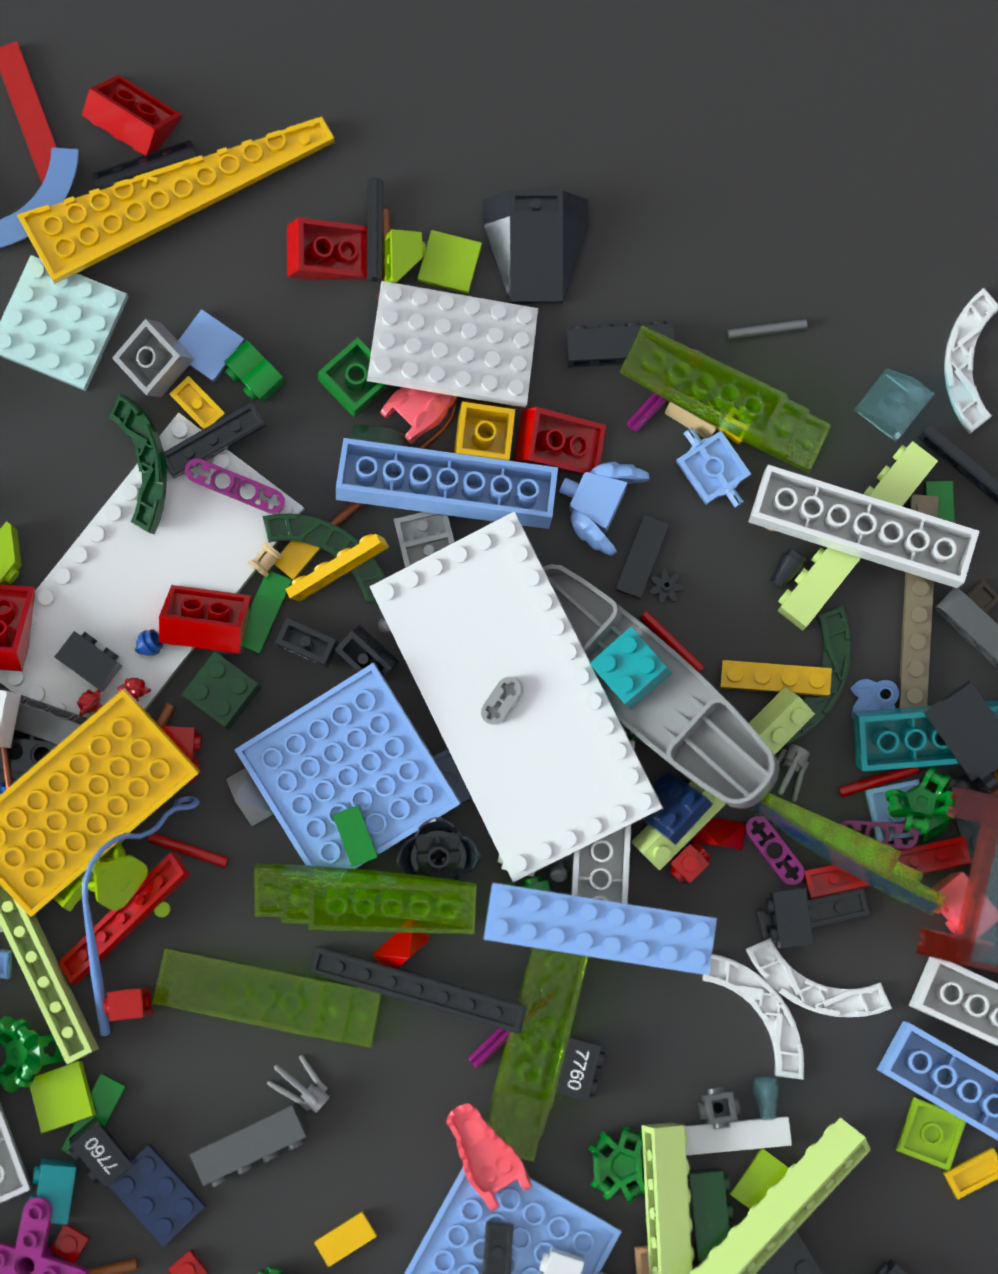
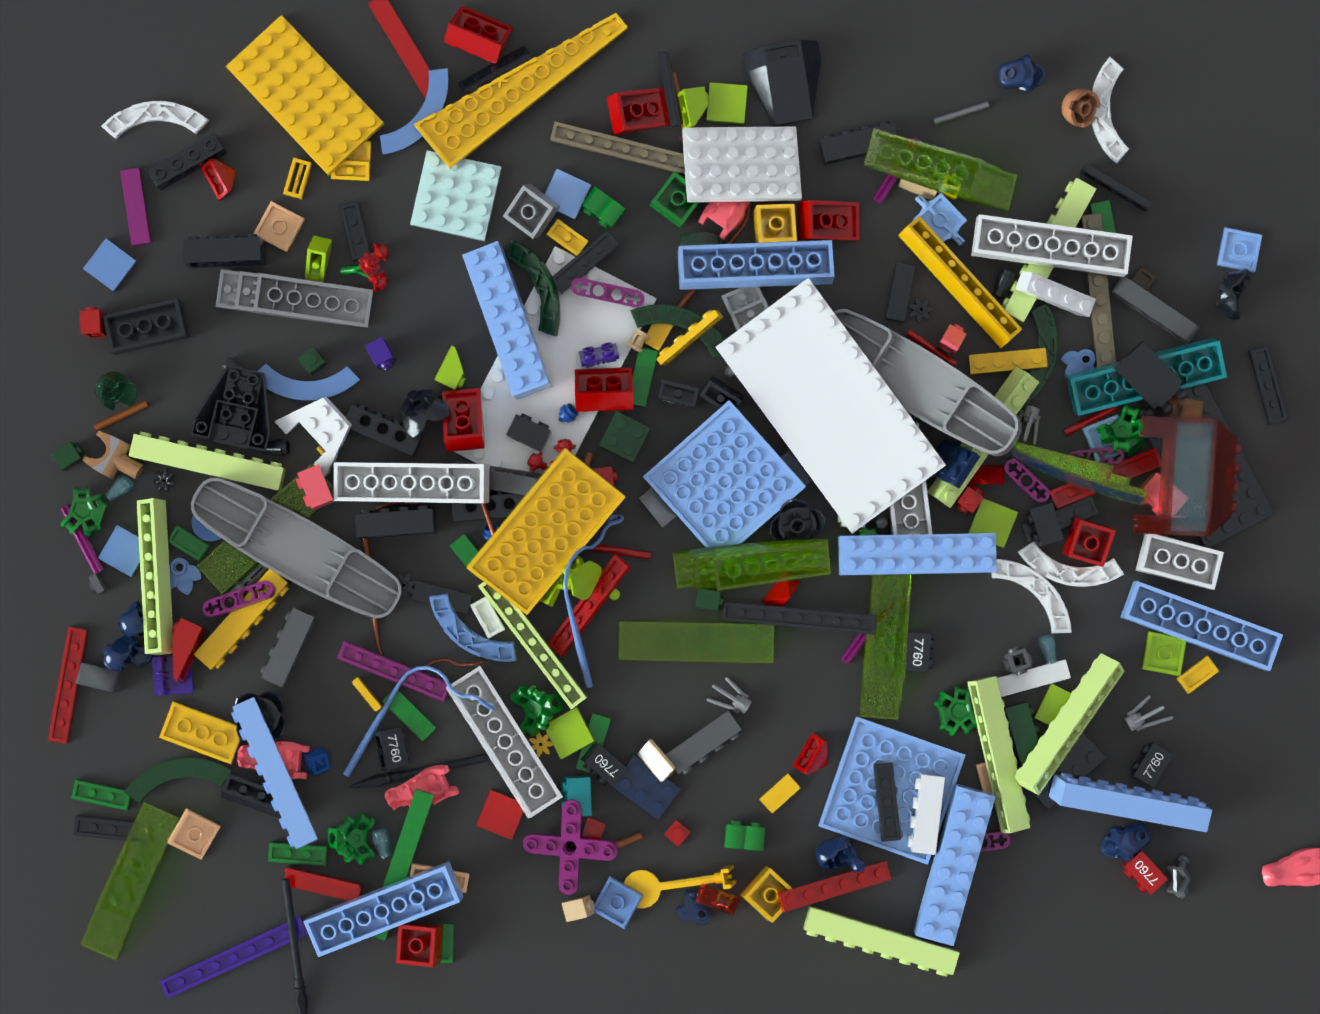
camera: 10 degrees left, 5 degrees up
red brick [103,986,153,1021] -> none
green tile [332,805,378,867] -> none
coral animal [447,1103,533,1212] -> none
light grey beam [481,677,523,725] -> none
light blue torso [559,462,650,556] -> none
teal brick [589,627,672,709] -> none
clear light blue slope [854,368,935,442] -> none
none -> light blue brick [462,241,552,400]
none -> yellow plant [529,732,553,757]
none -> dark tan plate [550,121,685,175]
none -> dark purple hinge [579,342,620,368]
none -> slope [638,739,675,782]
none -> dark green brick [695,588,724,611]
none -> red slope [793,733,828,775]
none -> yellow brick [898,216,1022,348]
none -> coral slope [936,324,966,356]
none -> lime tile [968,498,1018,548]
none -> dark blue head [998,55,1046,92]
none -> white brick [1015,271,1096,317]
none -> nougat cylinder [1061,88,1100,128]
none -> red brick [1062,516,1116,567]
none -> light grey plant [1124,695,1173,732]

